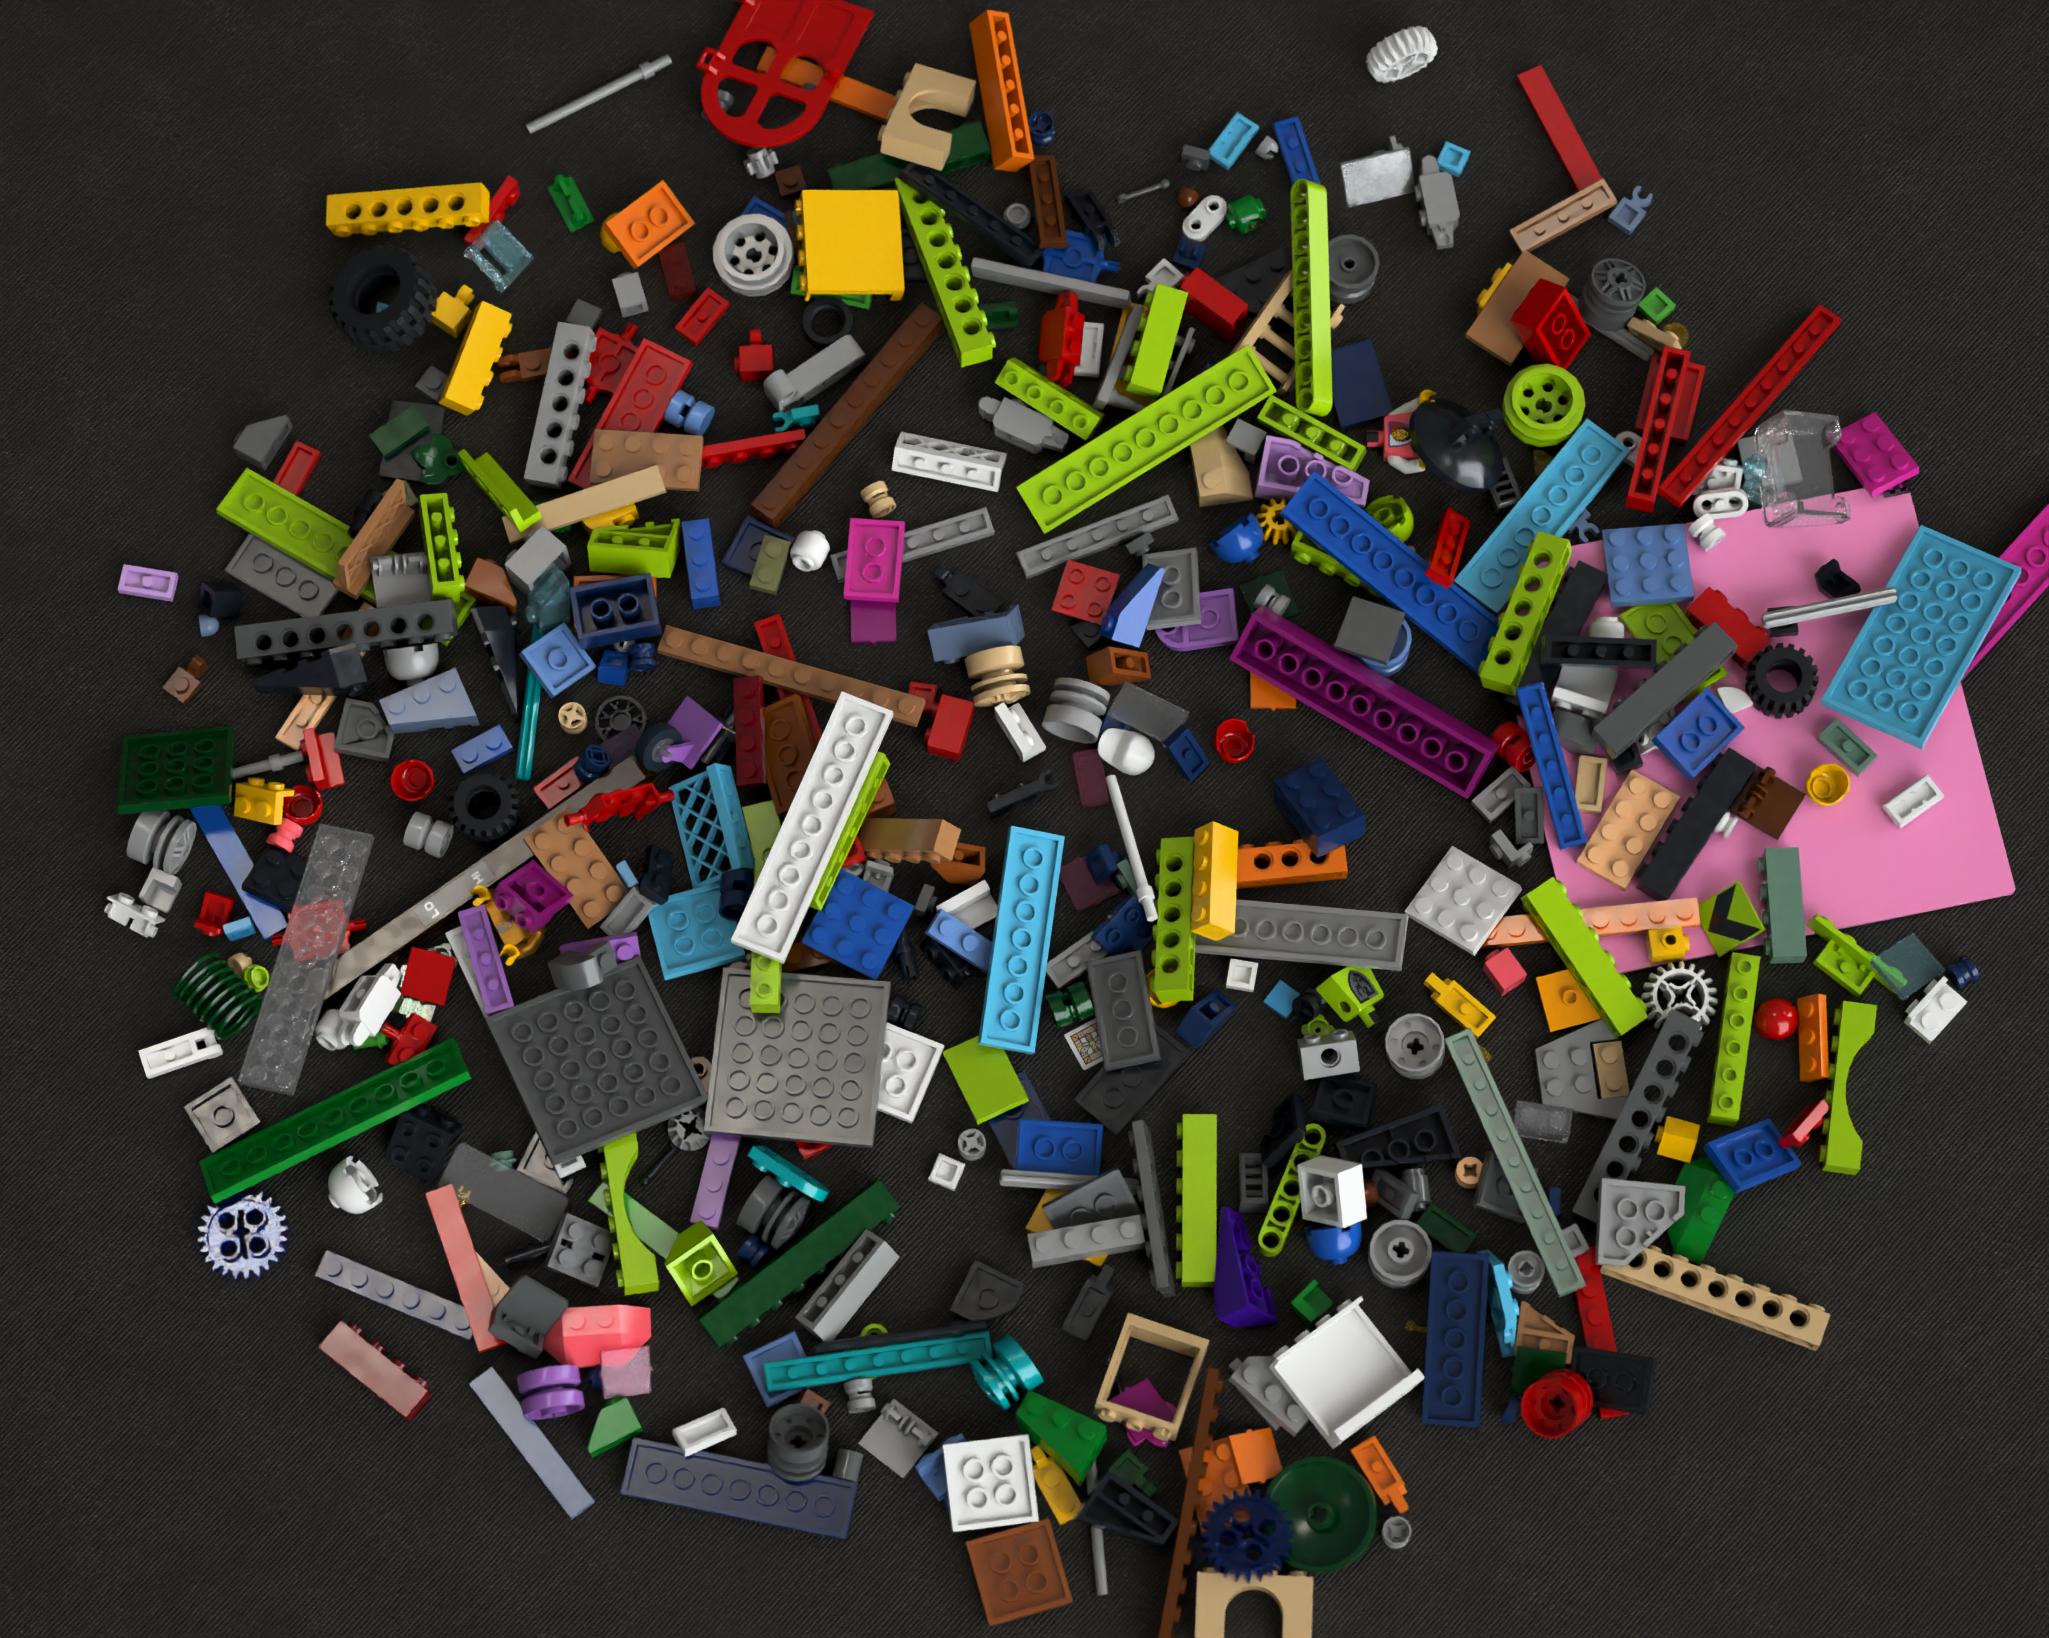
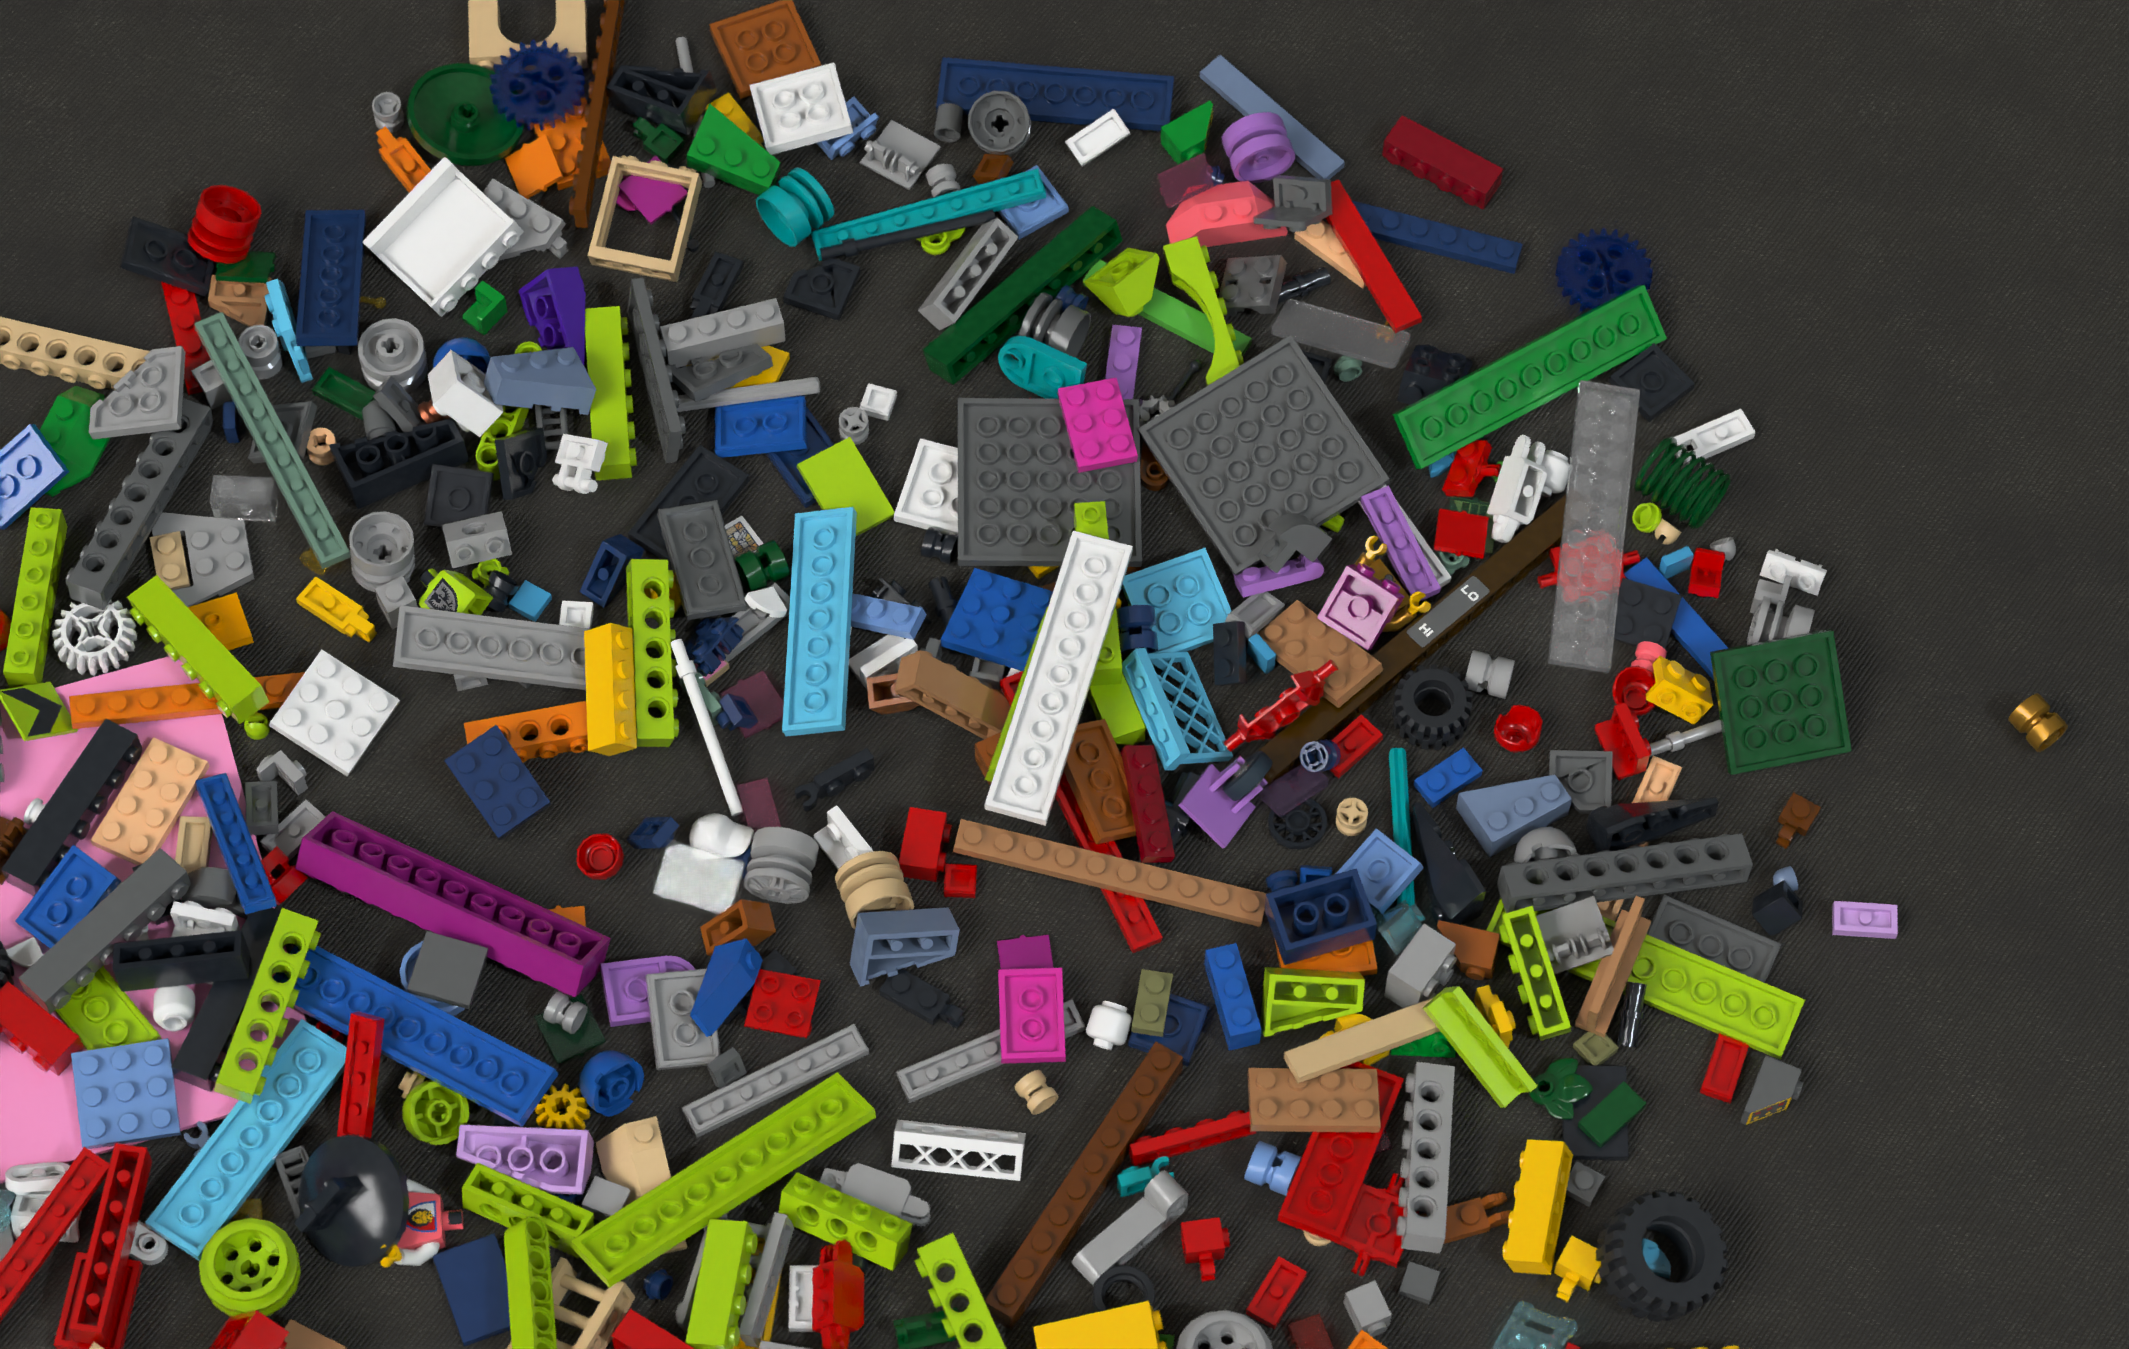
camera: 170 degrees right, 10 degrees down
white cylinder [328,1156,383,1214] -> none
coral brick [1483,947,1527,996] -> none
dark blue tile [1501,1395,1522,1425] -> none
yellow brick [1646,926,1690,964] -> none
yellow brick [1654,1116,1700,1163] -> none
white wheel [1688,513,1726,552] -> none
none -> light grey brick [375,576,418,629]
none -> sand blue wedge [483,347,596,415]
none -> white plate [553,434,608,494]
none -> white tile [745,587,787,618]
none -> dark pink plate [1057,377,1138,473]
none -> yellow plate [1474,985,1515,1048]
none -> light grey hinge [1710,537,1736,561]

